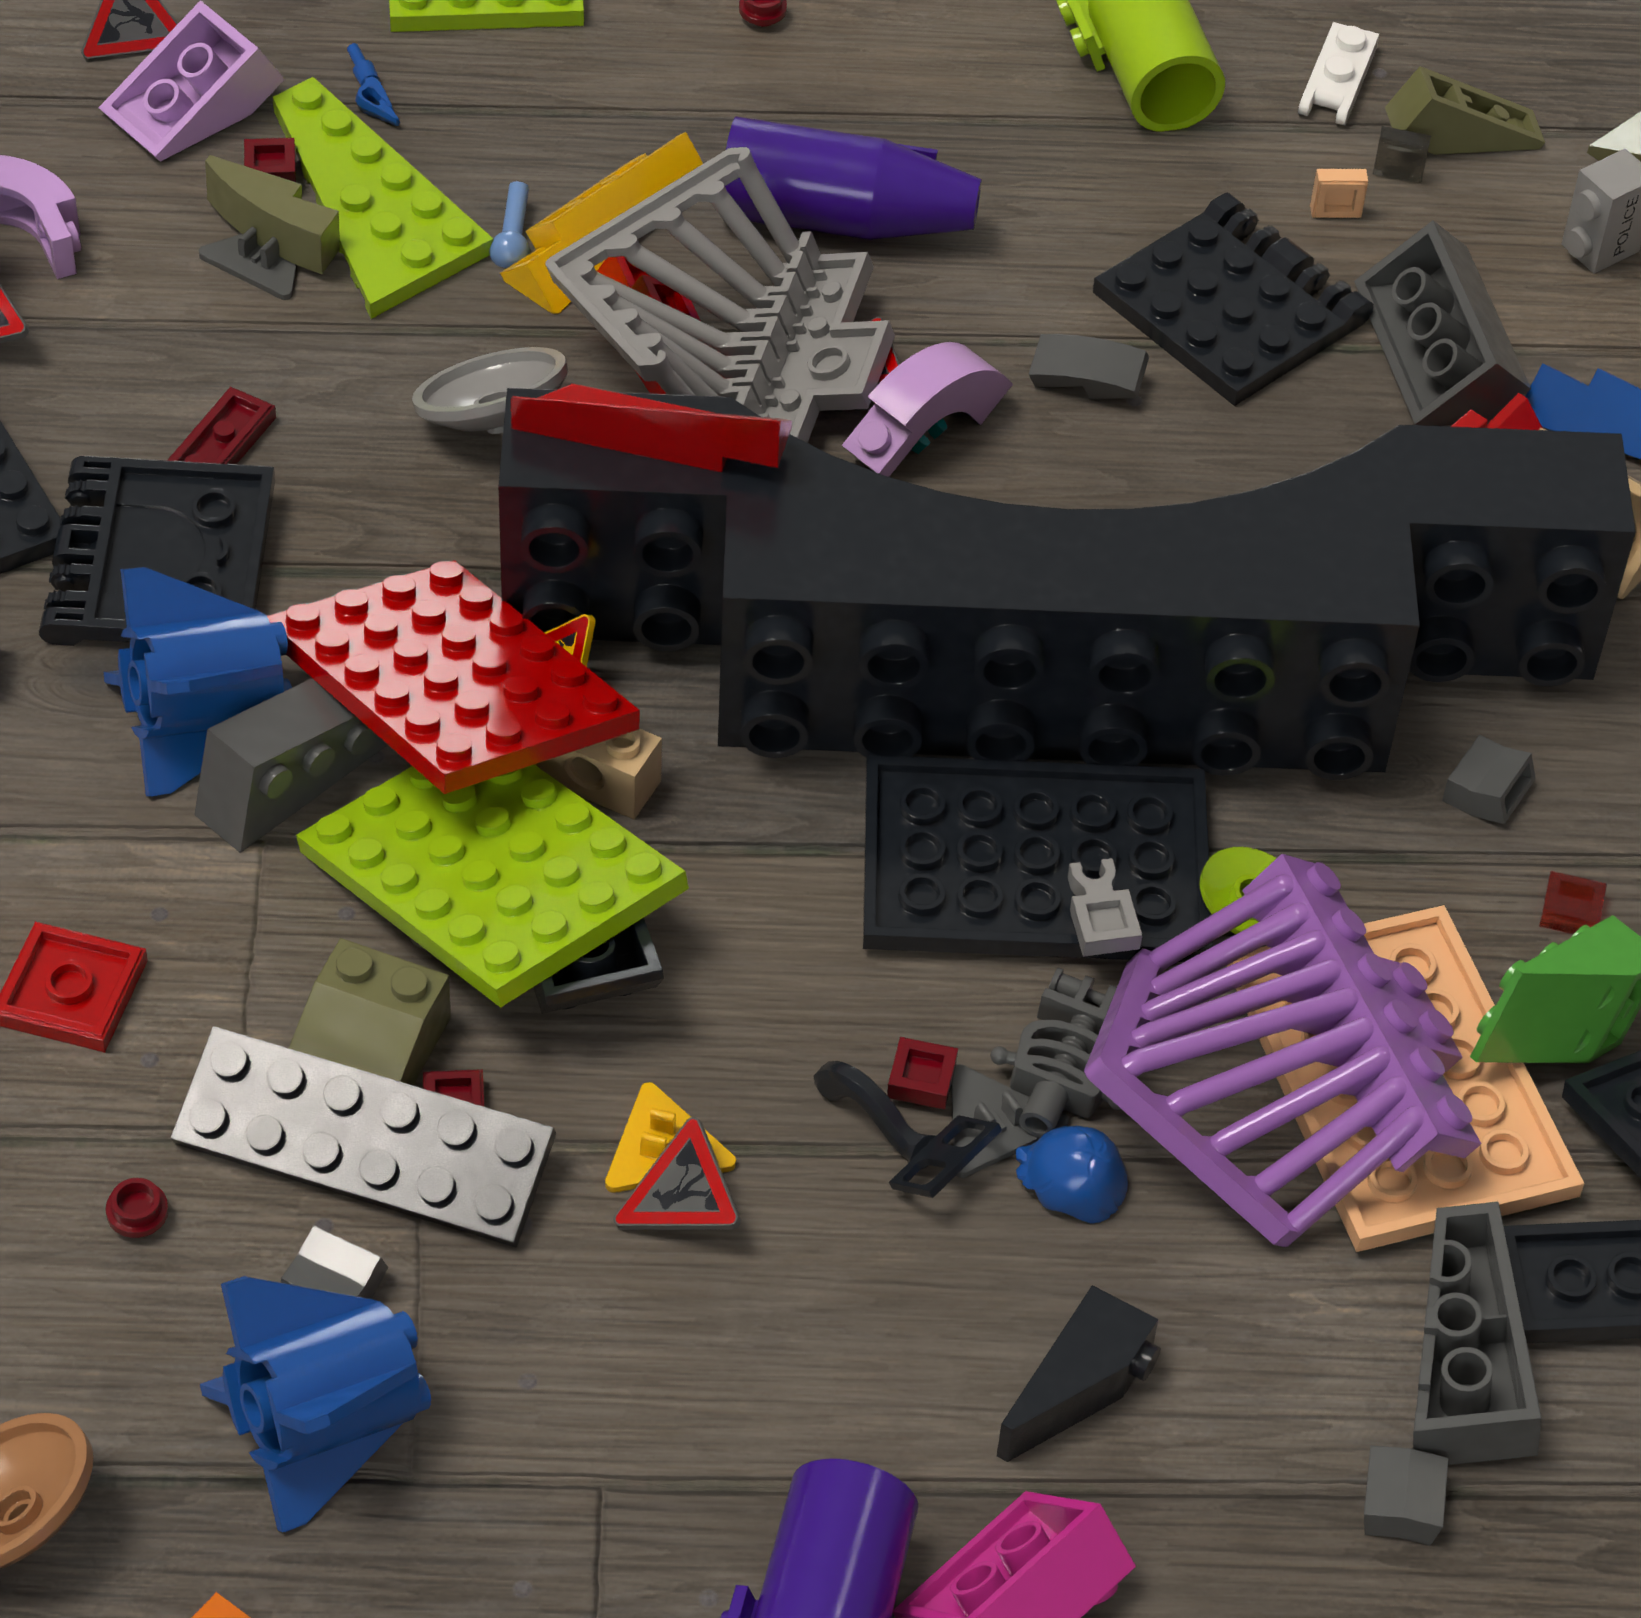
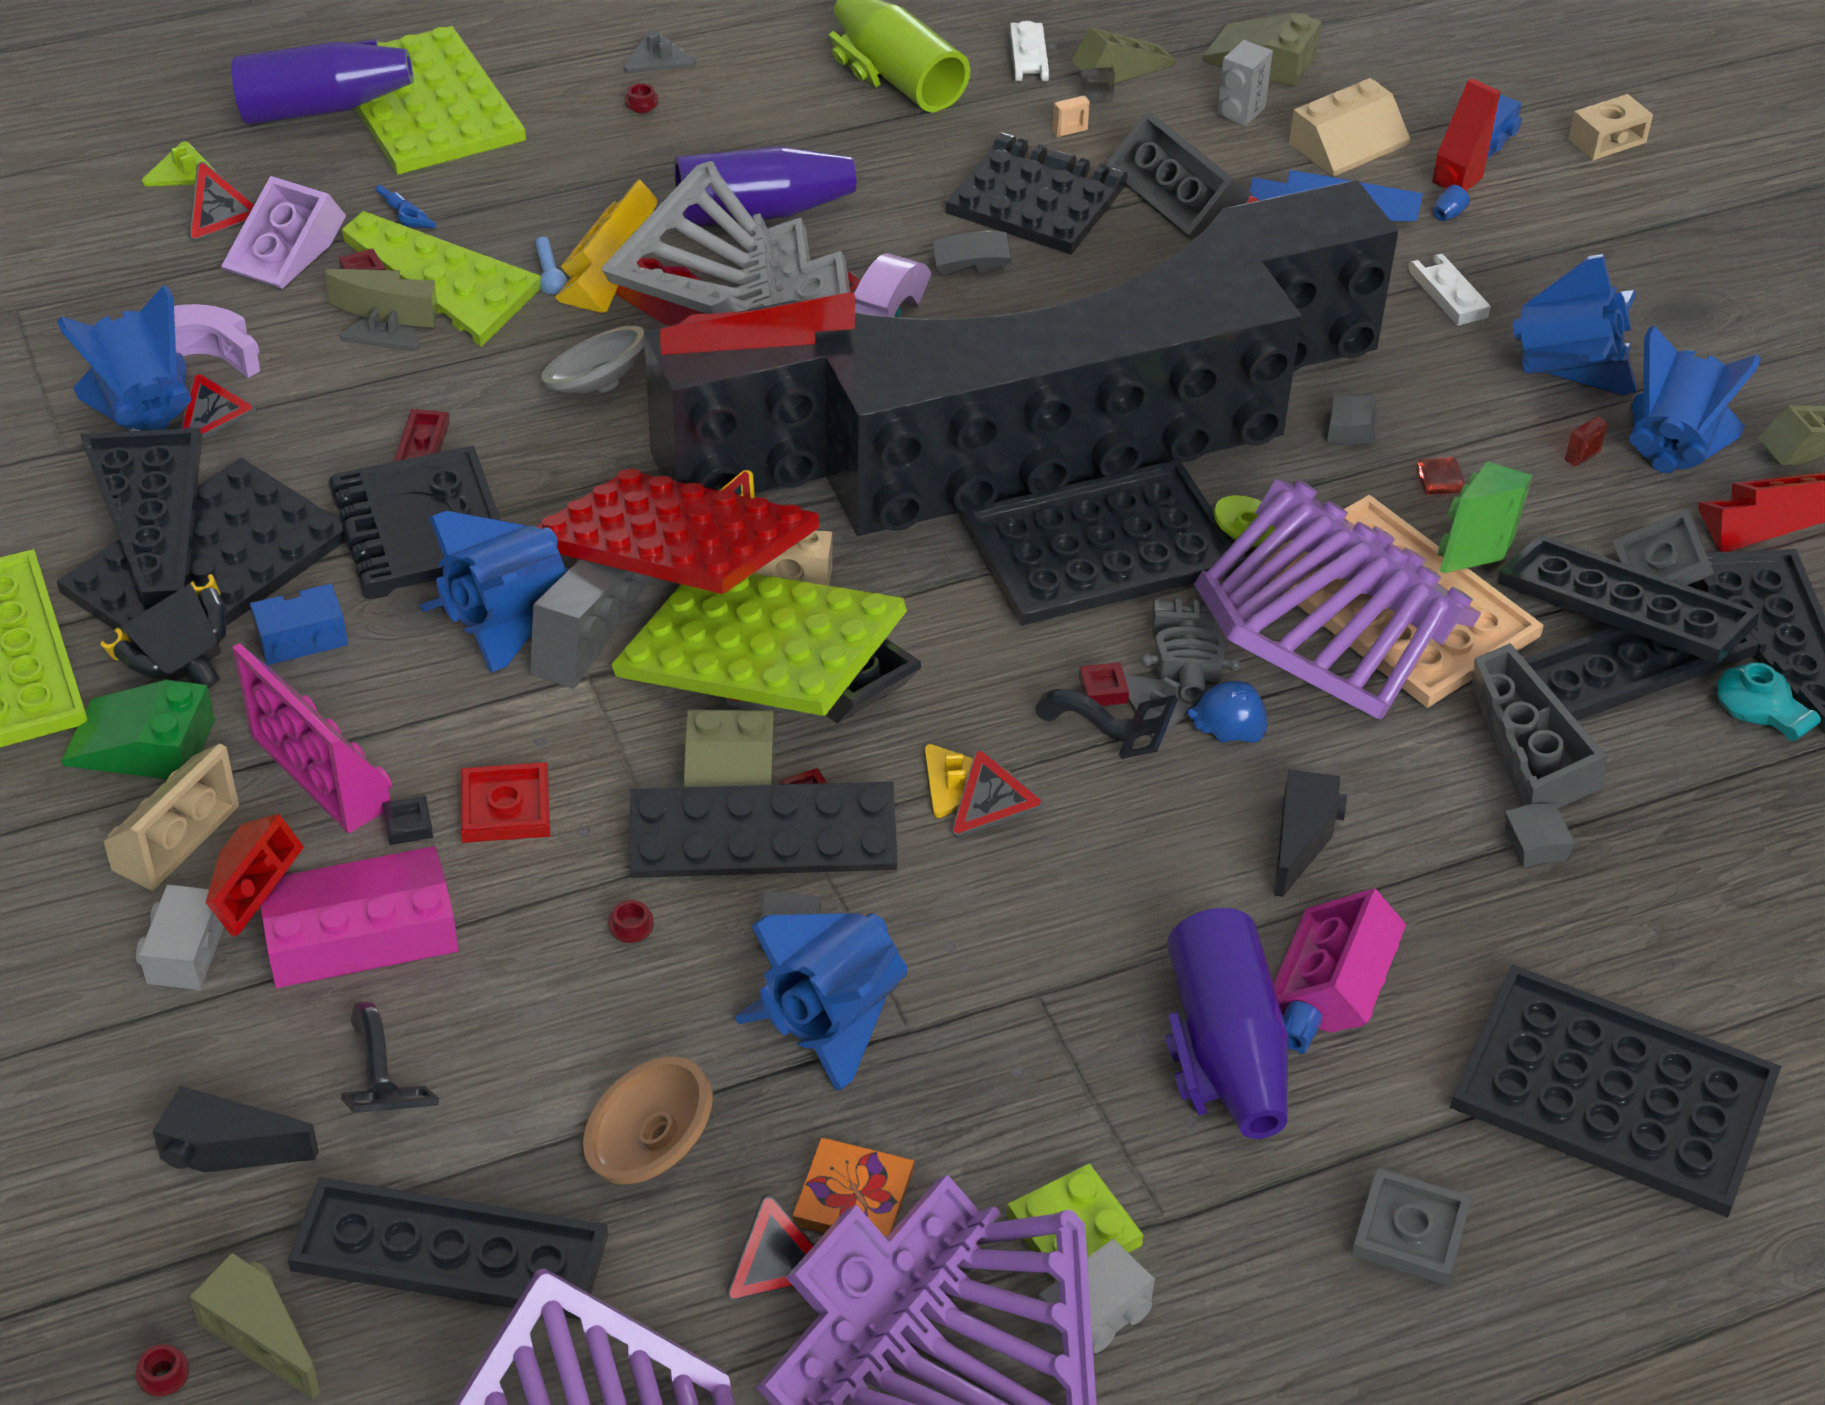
camera: 20 degrees left, 5 degrees down
light grey plate [1068,858,1142,957] -> none

